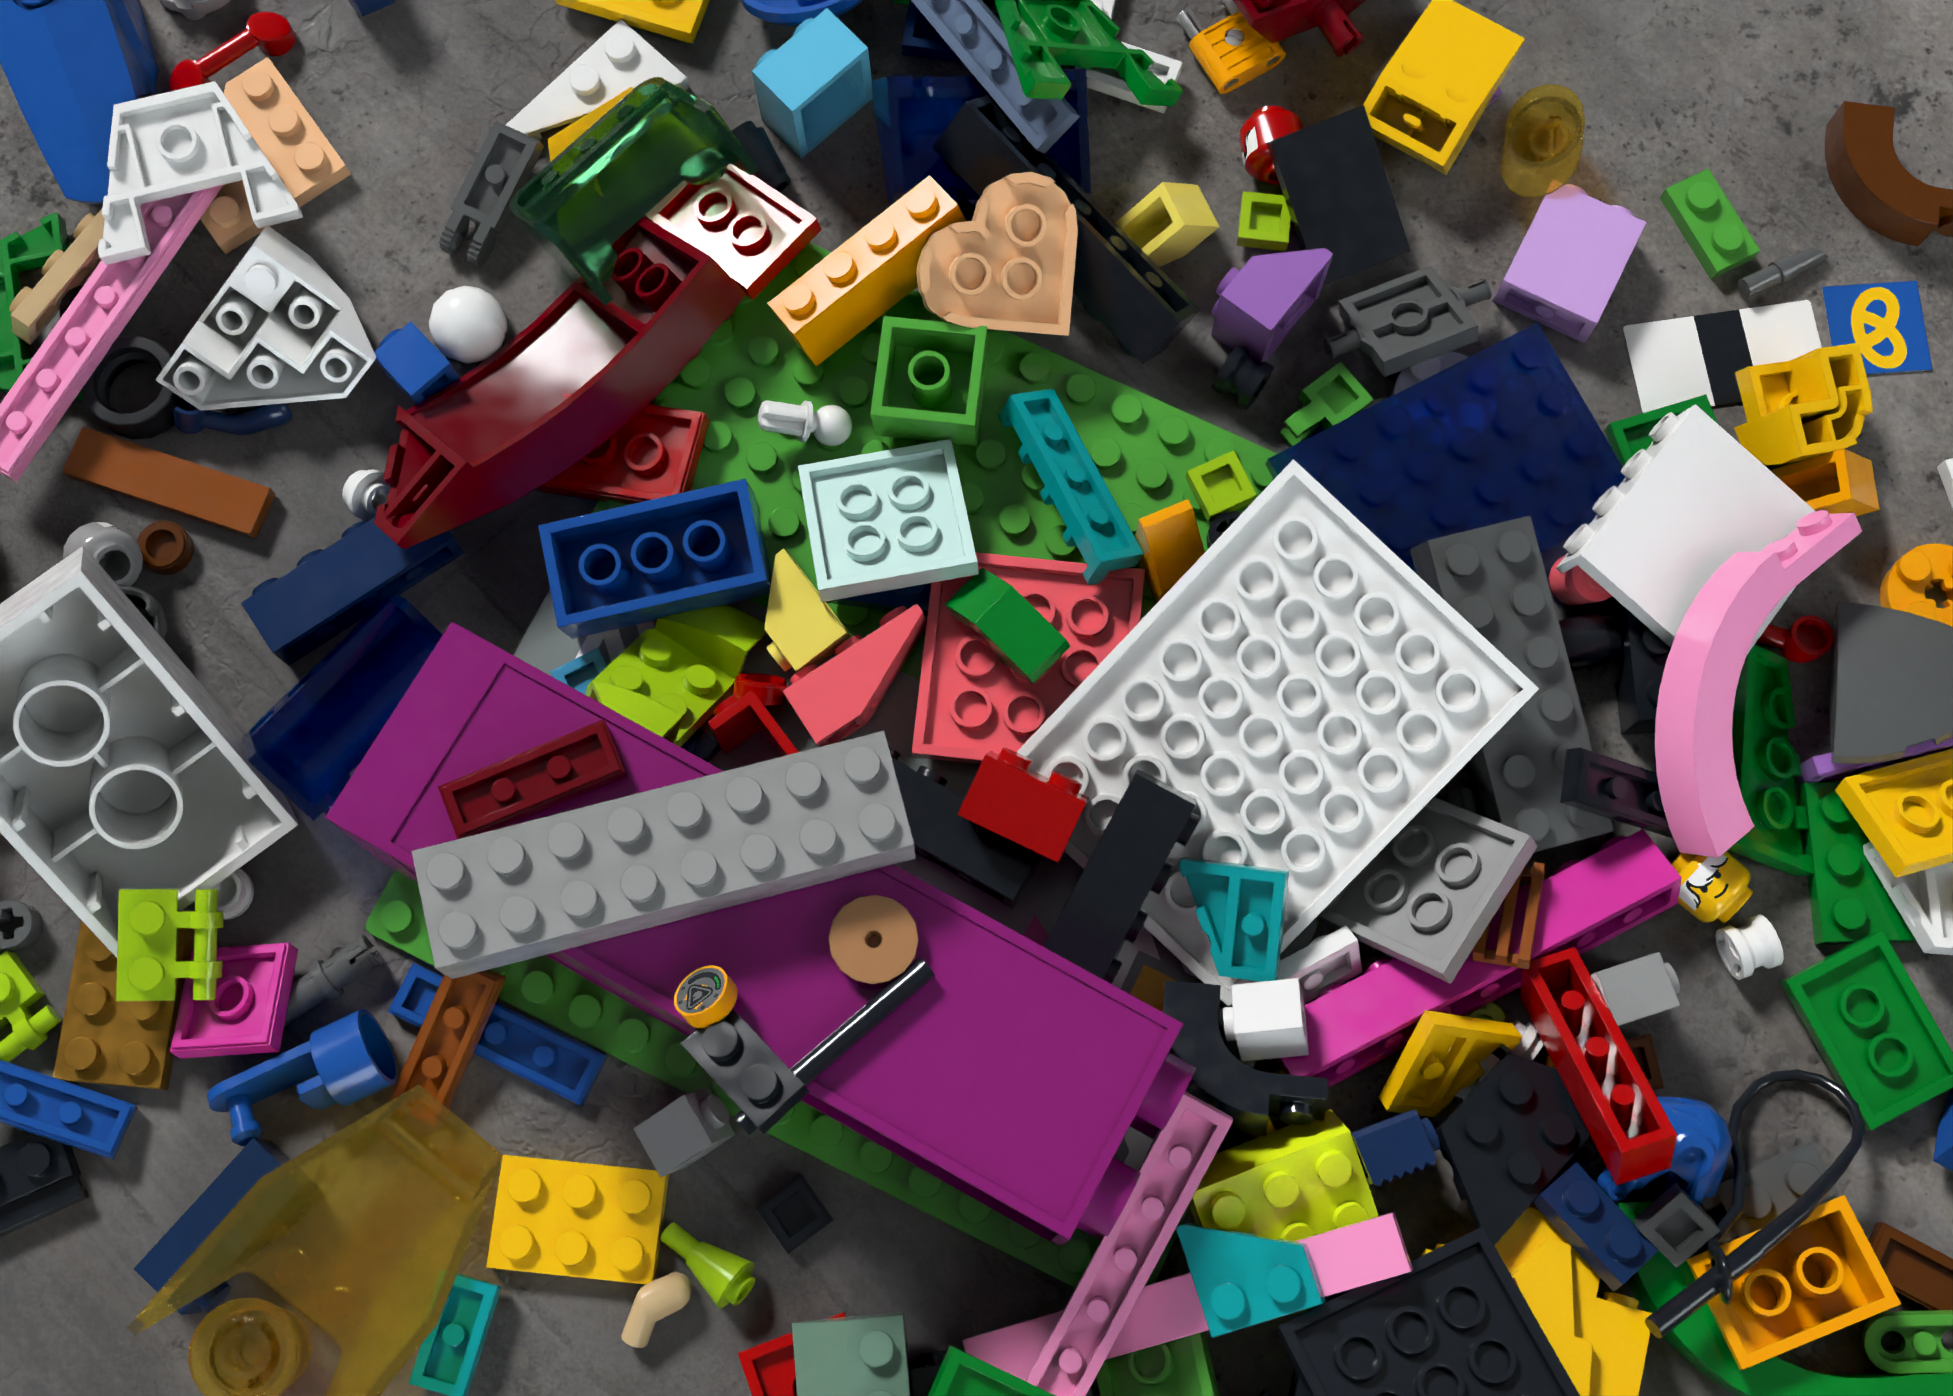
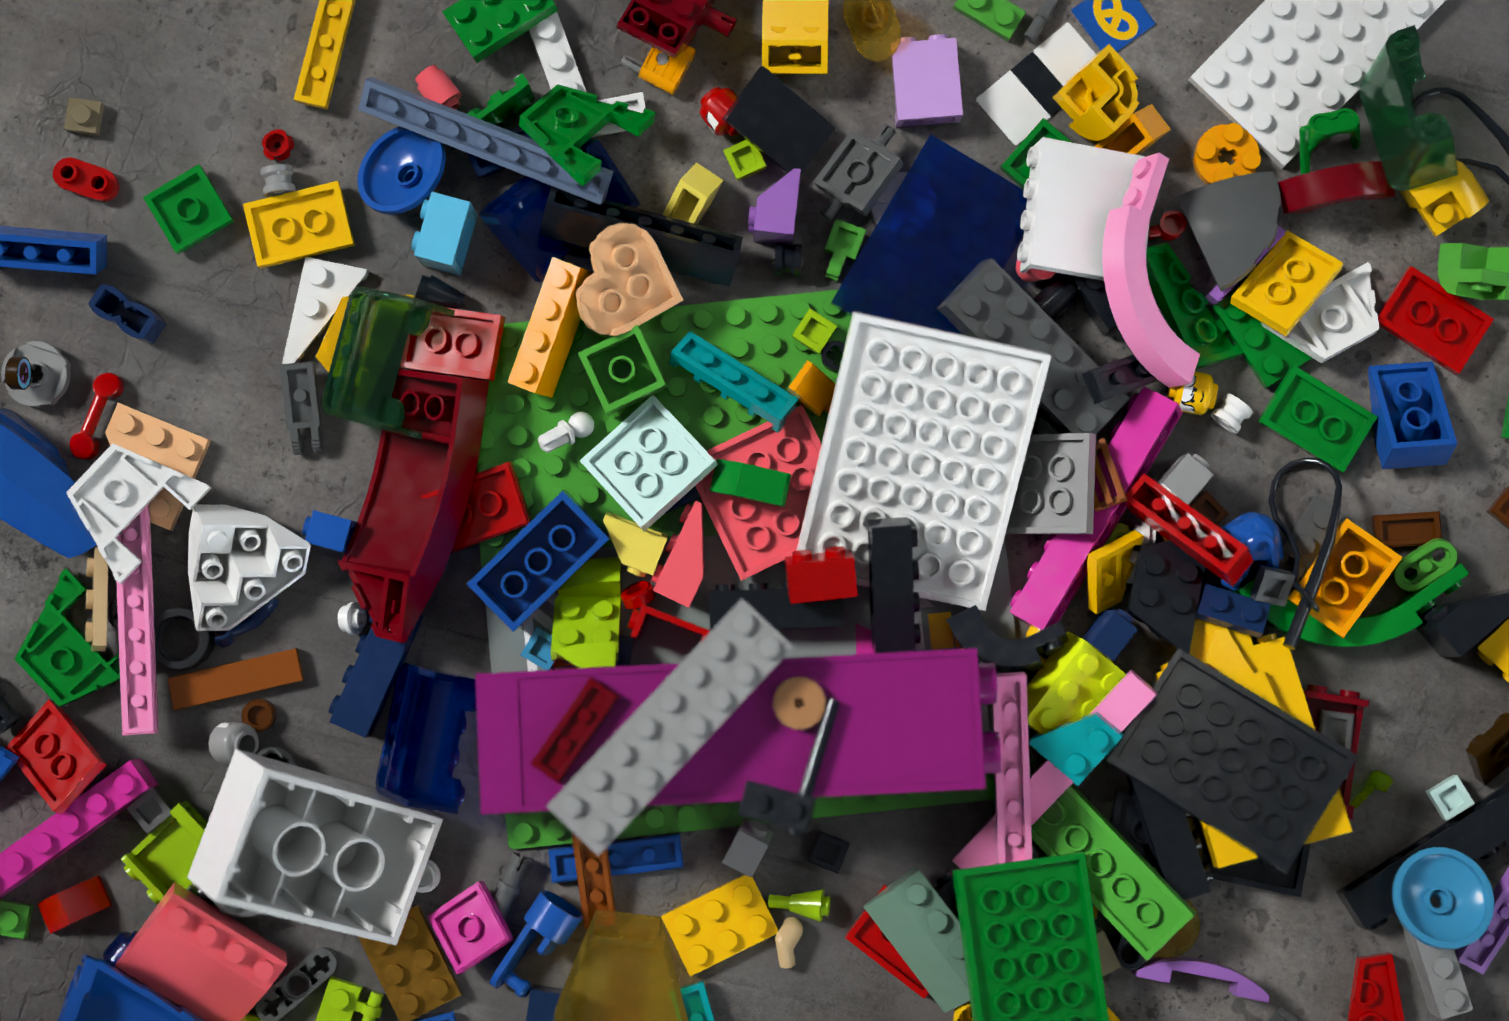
camera: 35 degrees left, 10 degrees up
lime plate [116,889,224,1001] -> none
white hair [429,286,507,364] -> none
tile [674,965,738,1028] -> none
teal wing [1179,857,1289,982] -> none
white brick [1223,978,1309,1062] -> none
white plate [1253,926,1363,1004] -> none

